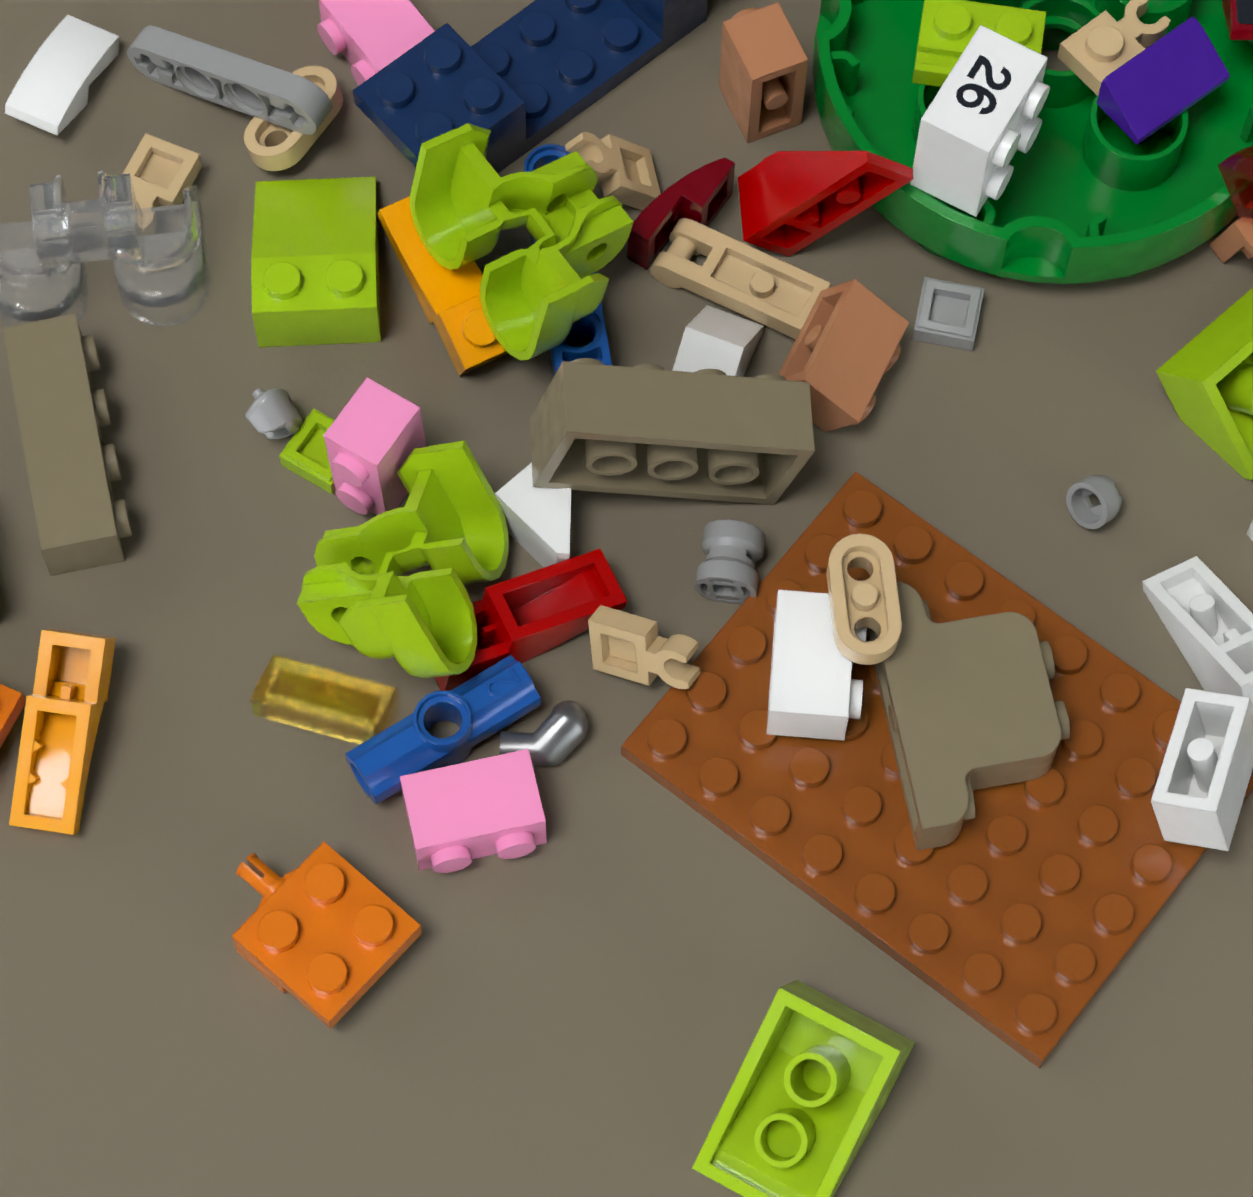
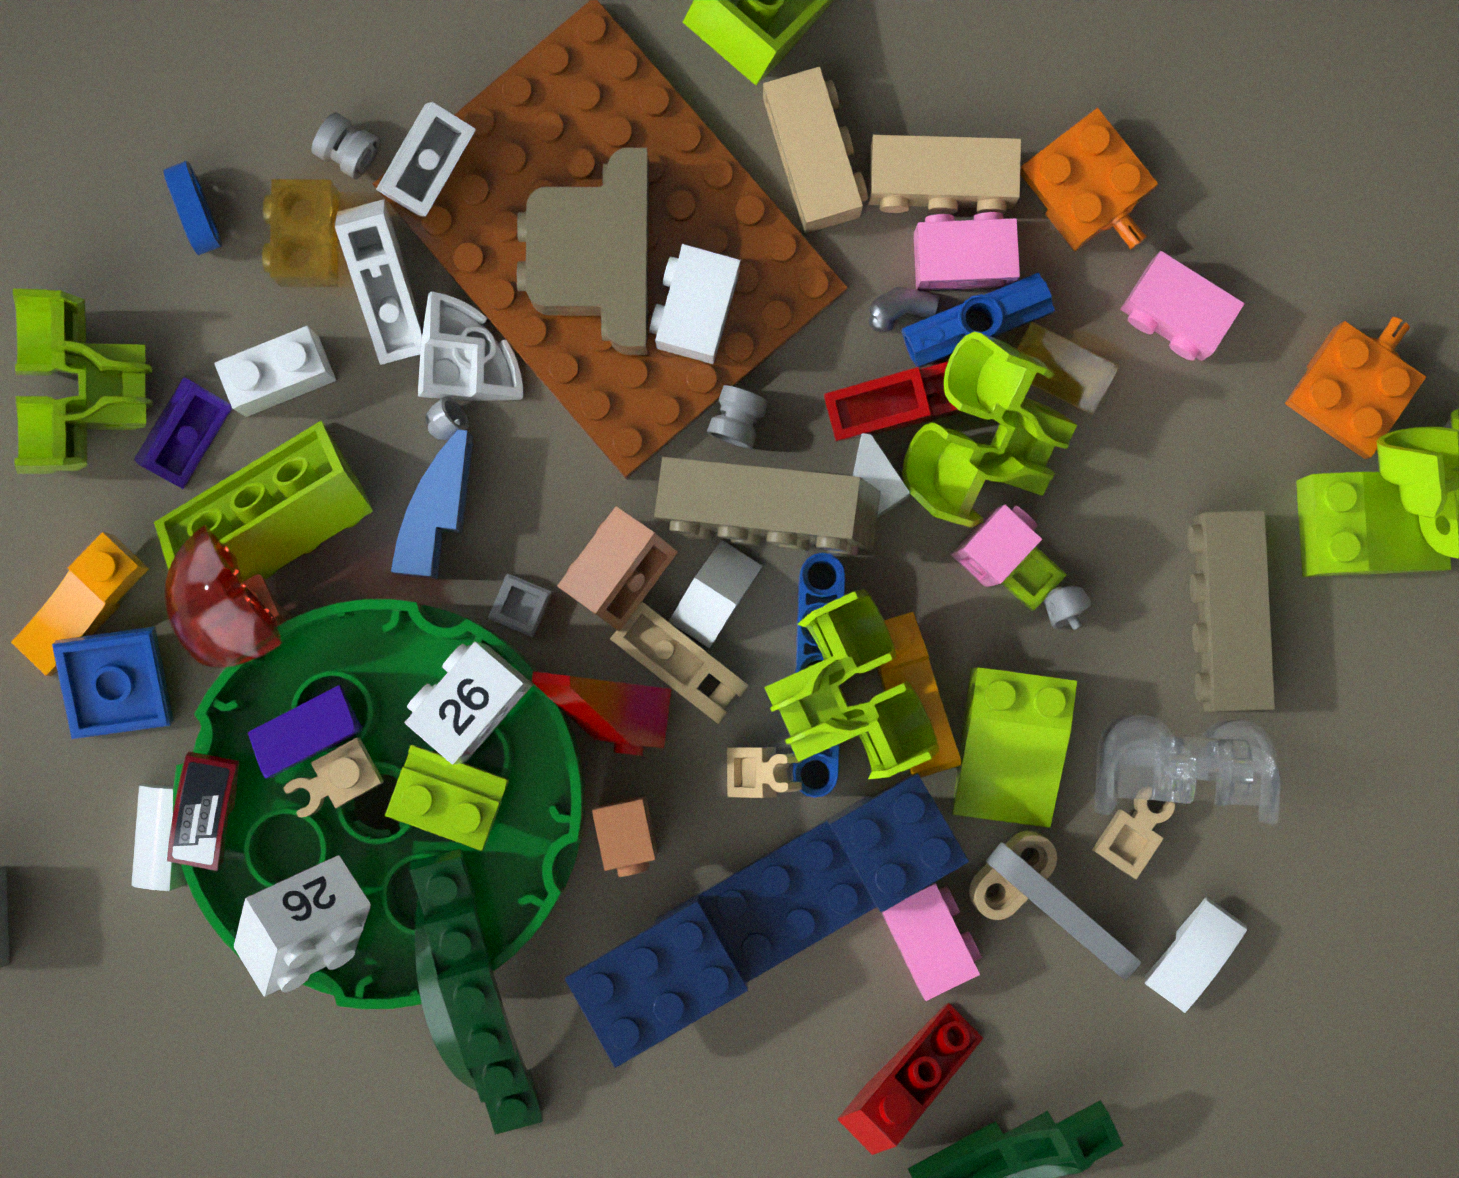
camera: 170 degrees left, 20 degrees up
light orange slope [9,629,116,835] -> none
tan plate [588,605,701,689] -> none
dark red slope [627,157,735,270] -> none
tan plate [826,534,902,665] -> none
none -> medium blue slope [391,430,473,579]
none -> white brick [418,292,523,401]
none -> tan brick [762,66,868,234]
none -> tan brick [868,135,1021,214]
none -> bright pink brick [1120,251,1245,361]

